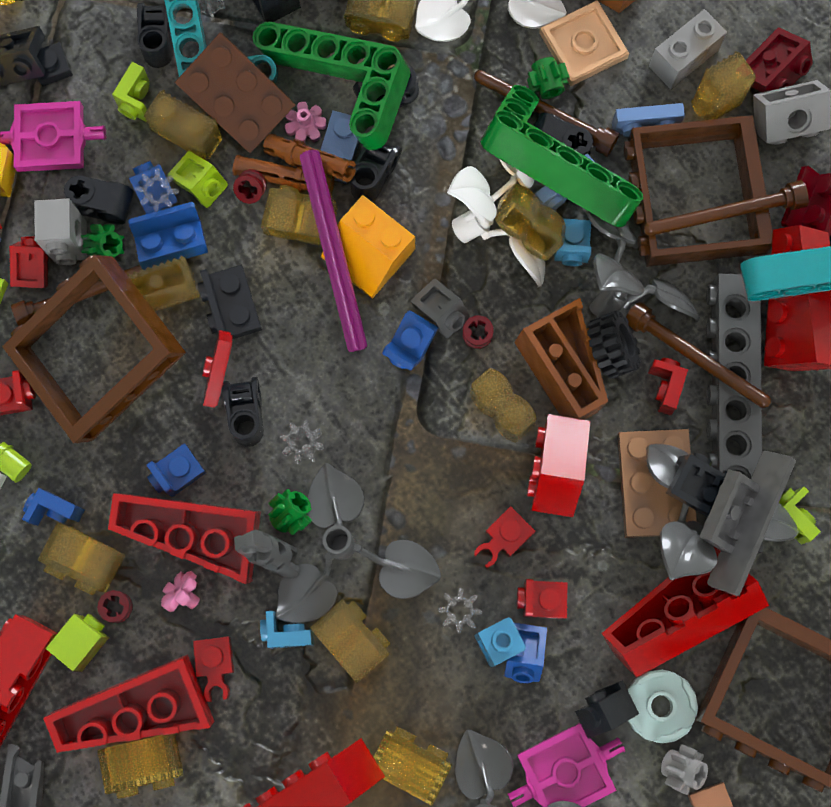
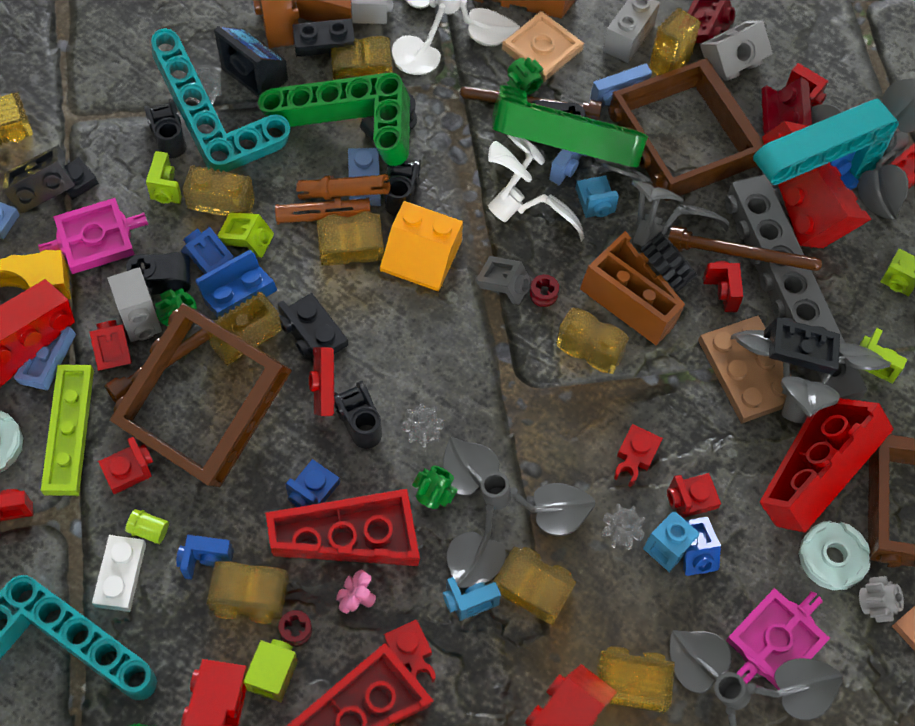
camera: 25 degrees left, 15 degrees down
clear gear [135,168,178,212] -> none
reddish brown plate [174,32,296,153] -> none
dark red bush [233,169,267,204] -> none
dark grey hinge [234,530,299,579] -> none
bright pink plant [285,102,327,143] -> none
magenta axle [300,150,367,352] -> none
blue bracket [382,310,439,370] -> none
clear yellow brick [495,184,566,261] -> none
brick [527,414,590,517] -> none
black brick [575,680,639,739] -> none
reddish brown piece [644,180,809,236] -> none
flat silver bracket [699,451,796,596] -> none

